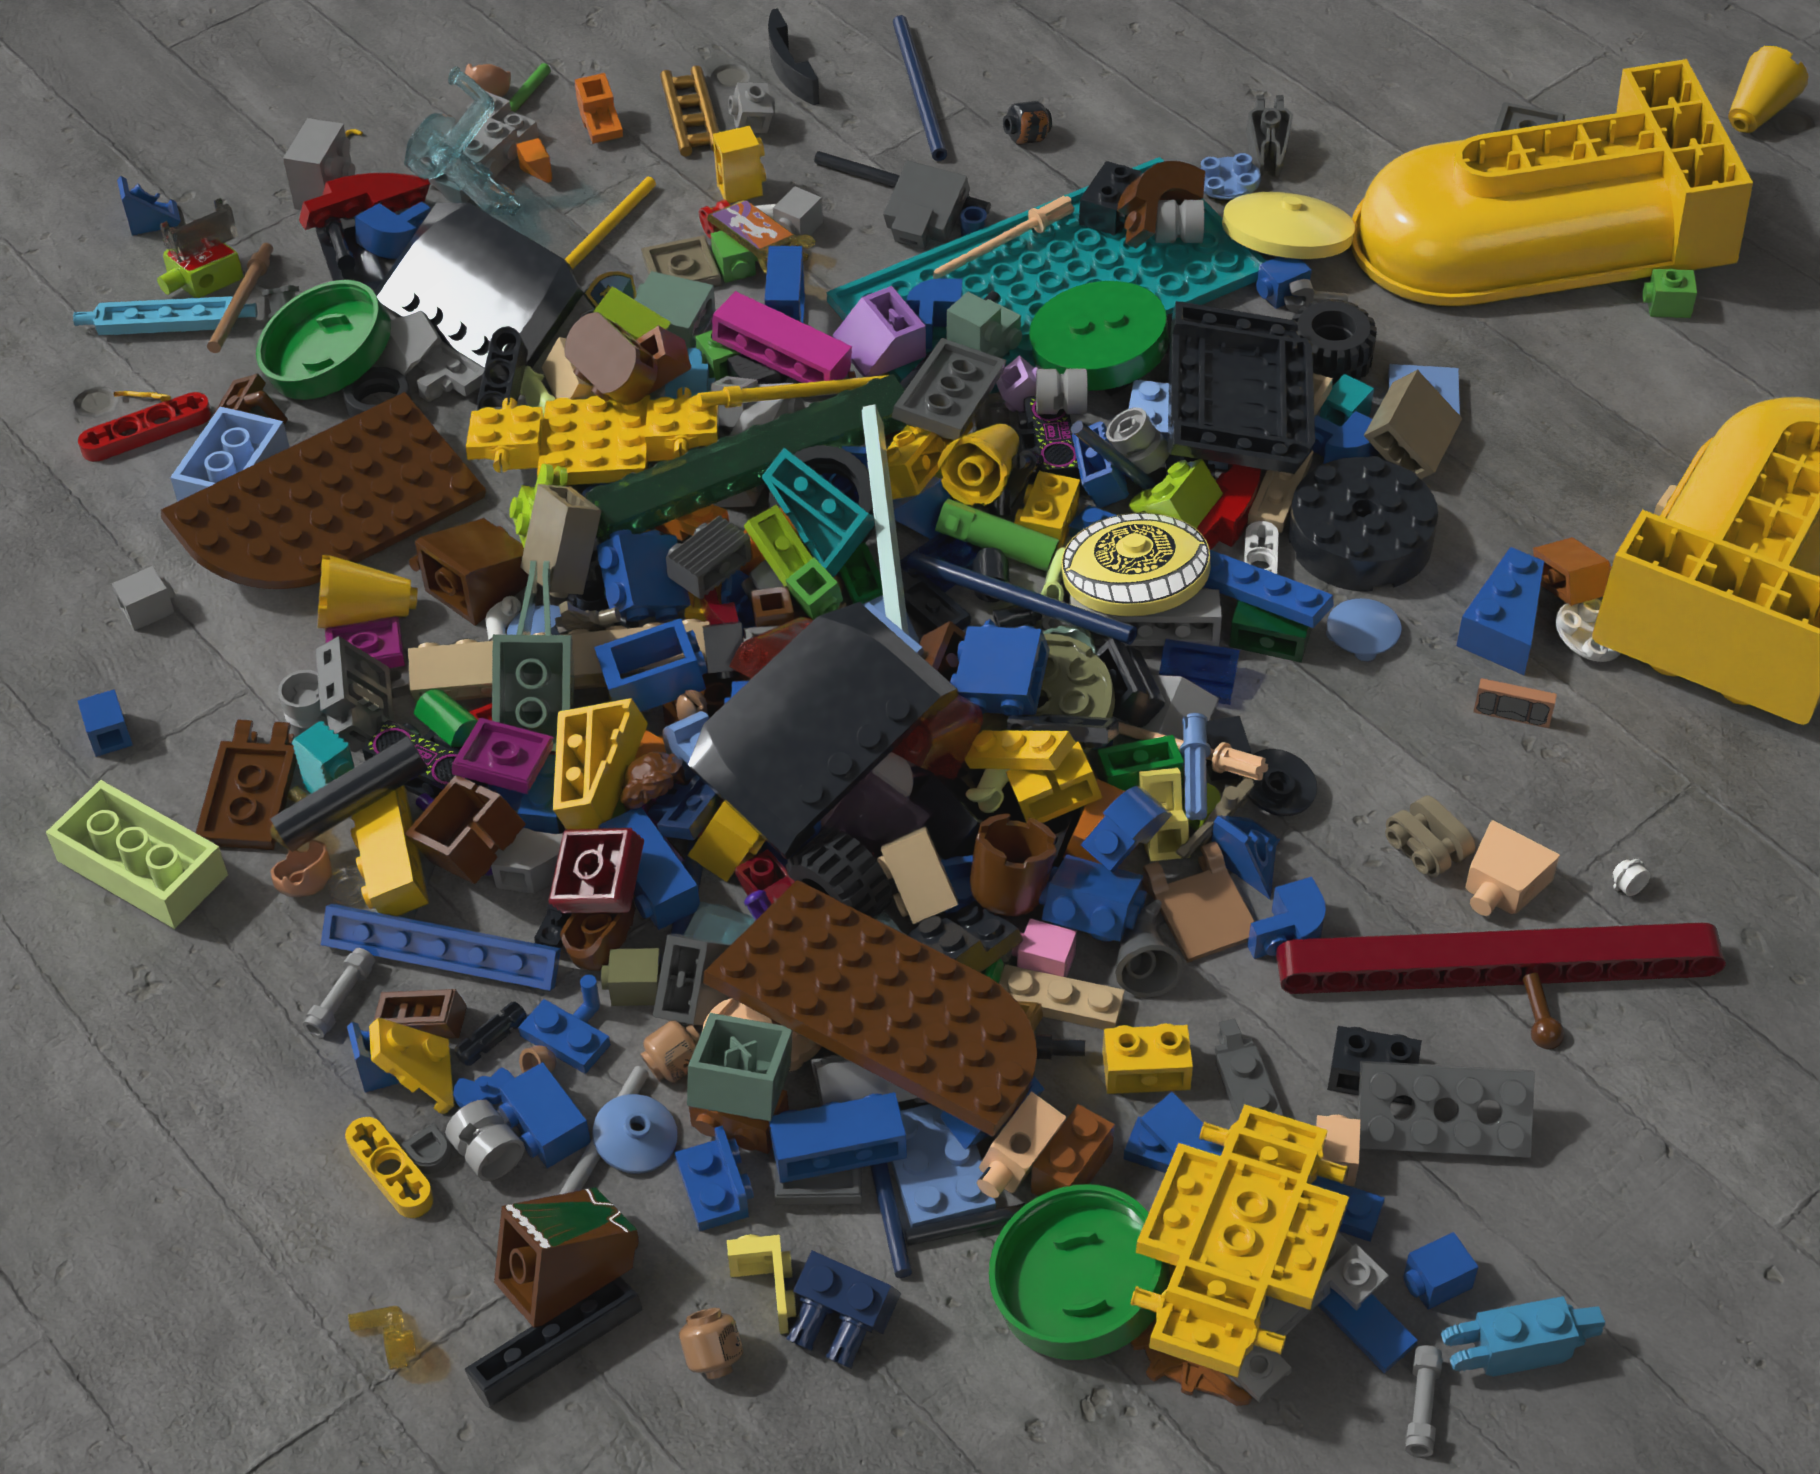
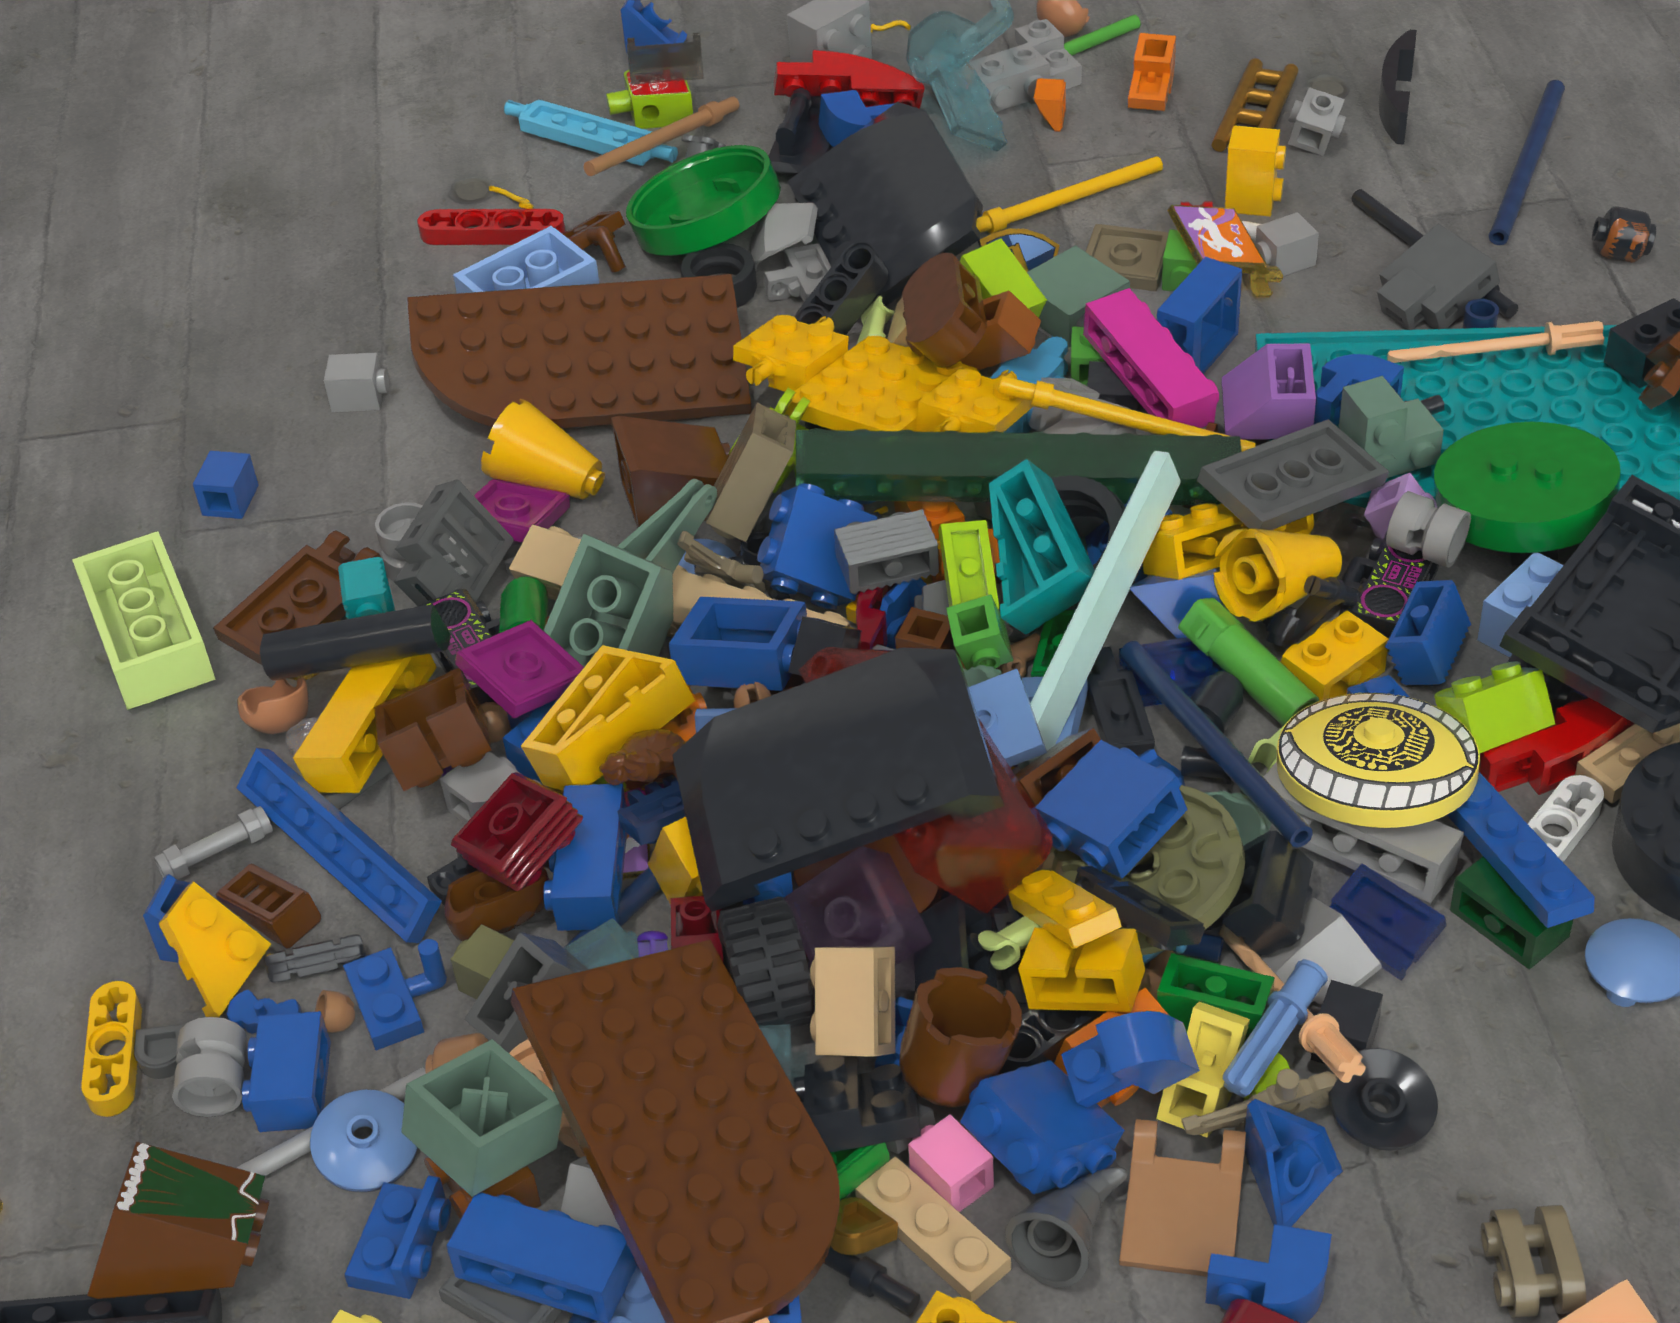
camera: 35 degrees right, 5 degrees down
dark blue bar [1071,421,1159,490] -> none
light grey wheel [1106,407,1169,474] -> none

